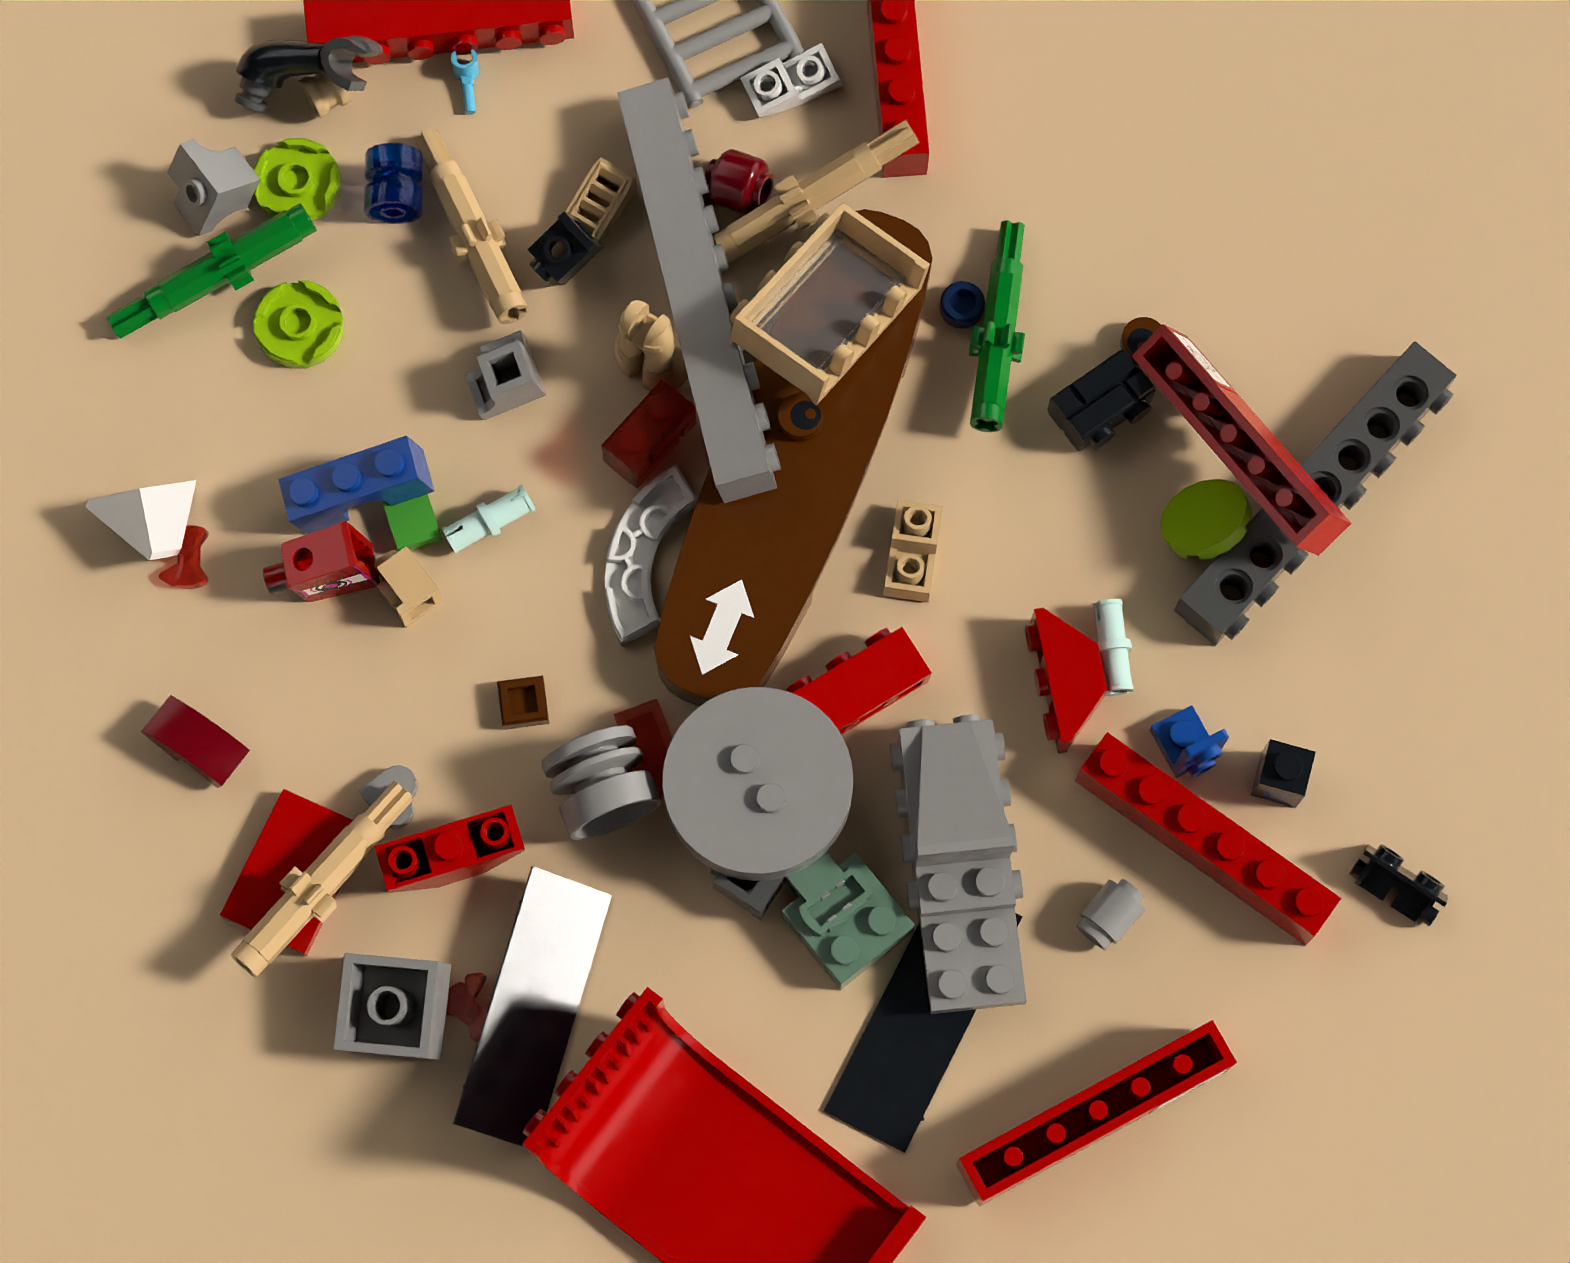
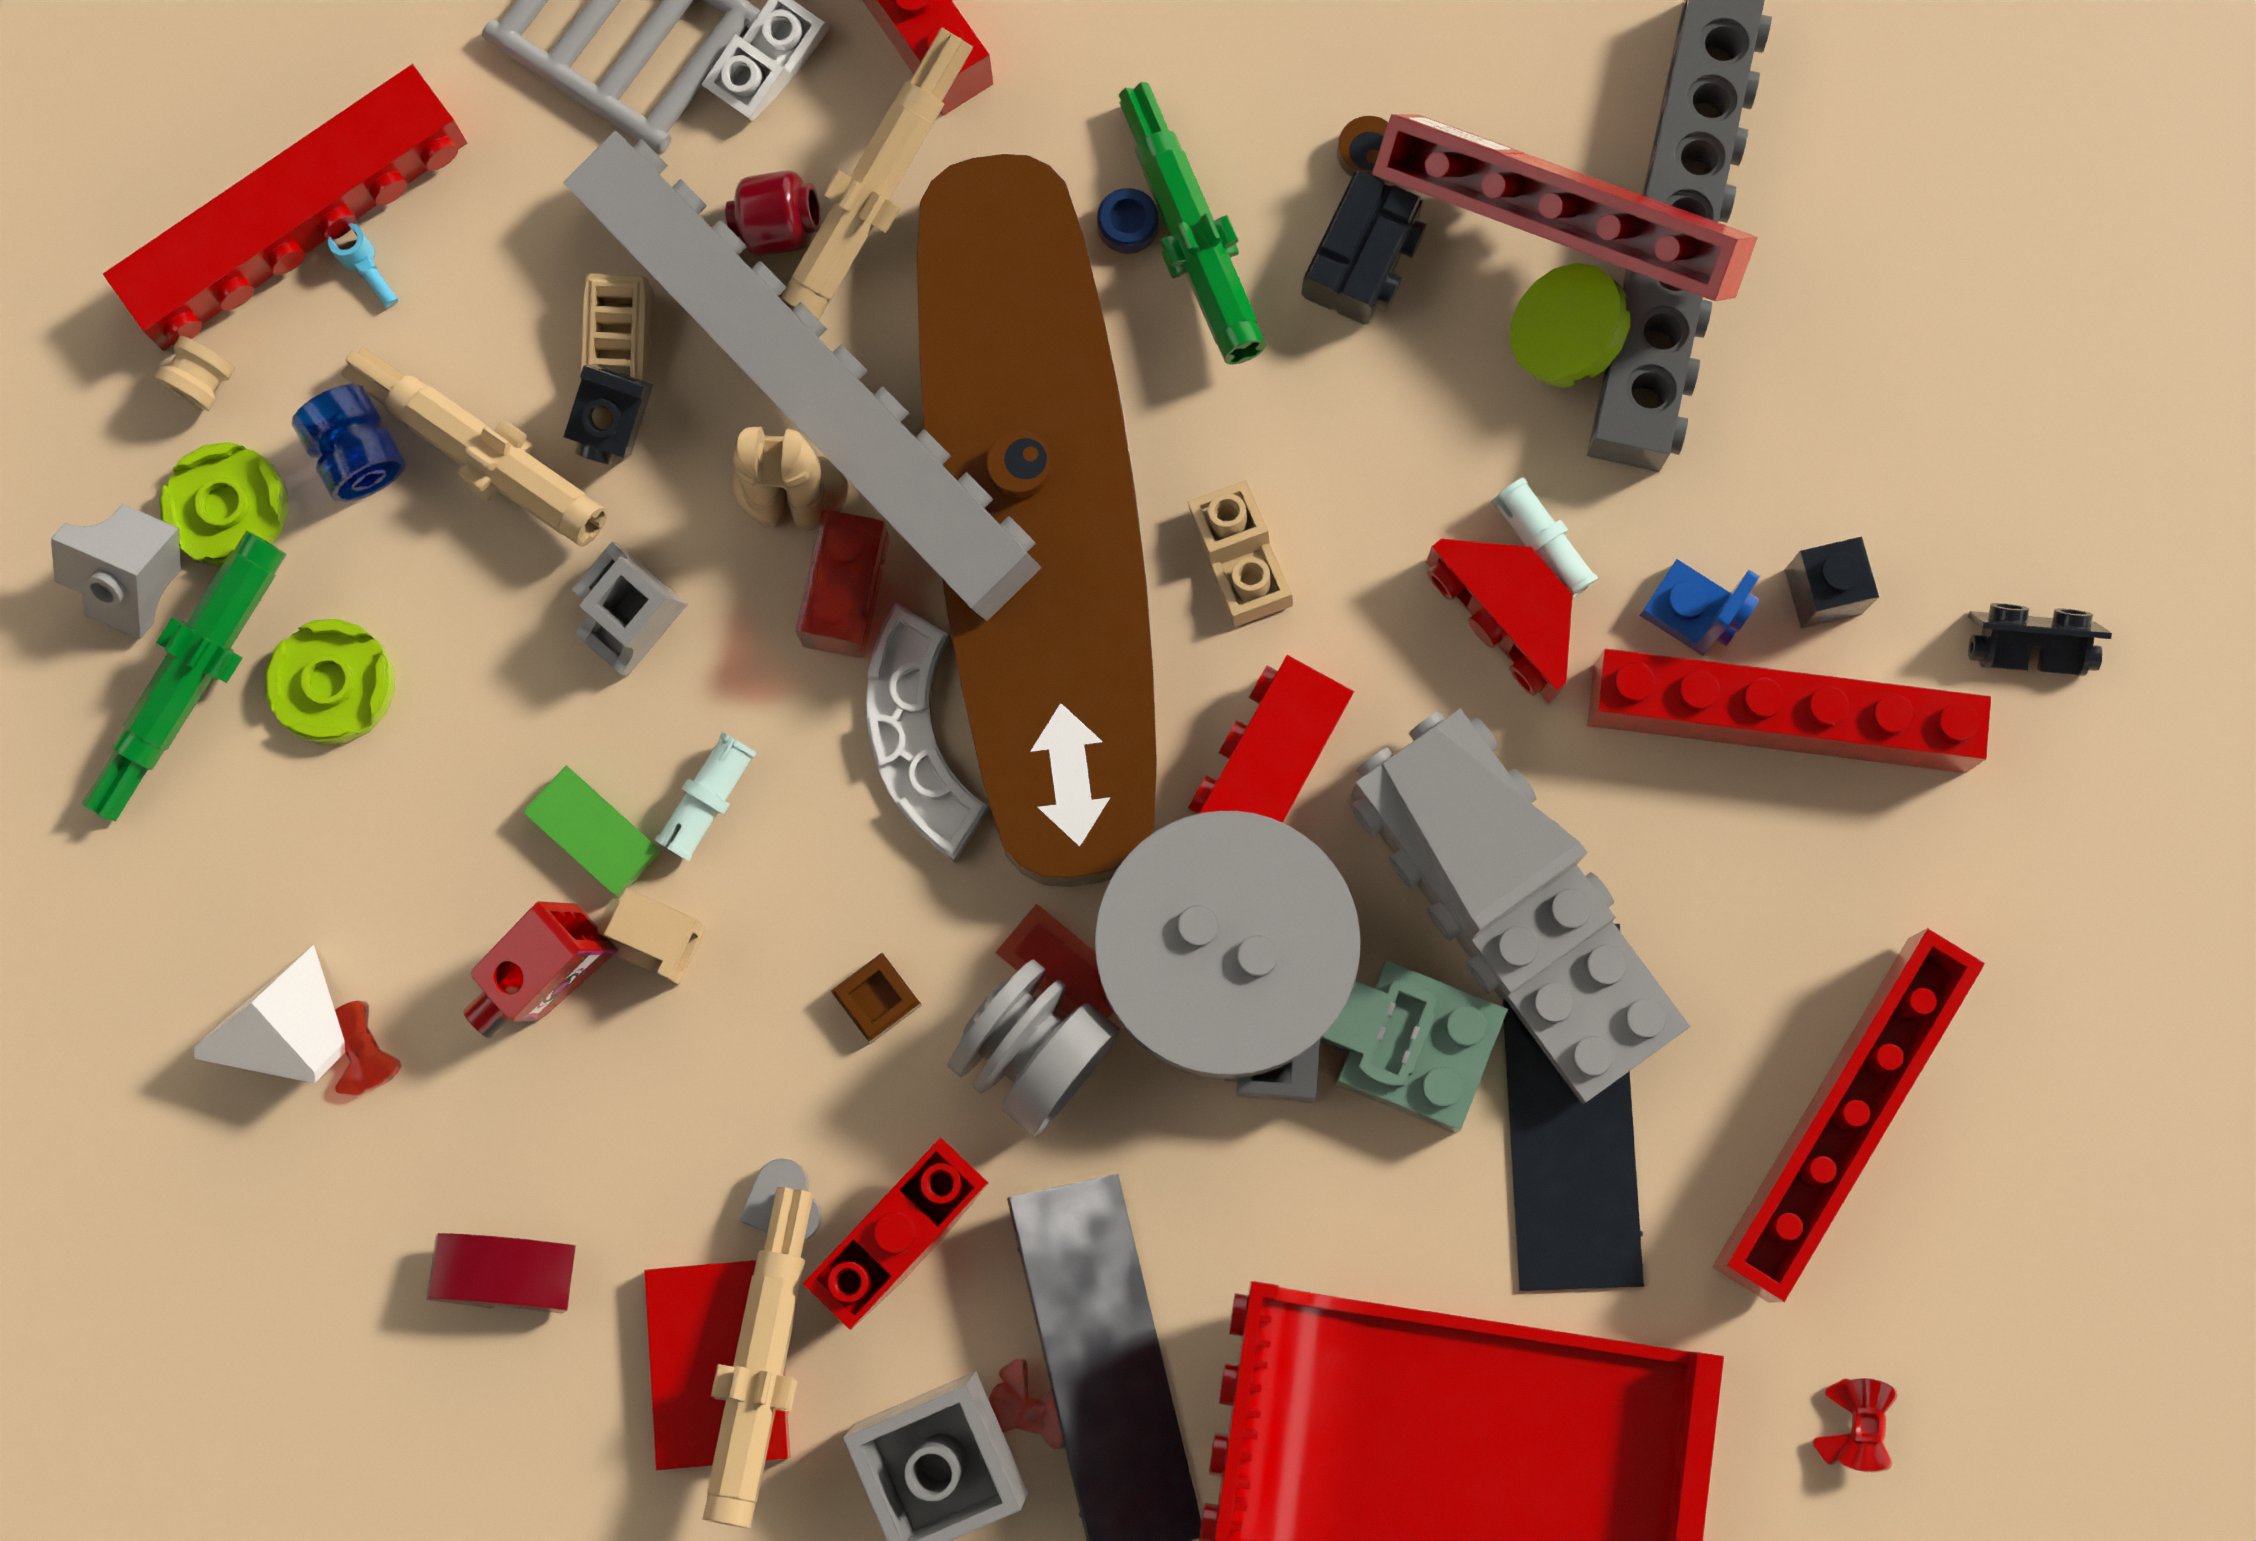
camera: 25 degrees left, 5 degrees up
piece [235,36,383,112] -> none
blue arch [278,435,435,534] -> none
window [728,202,930,406] -> none
light grey brick [1076,879,1145,950] -> none

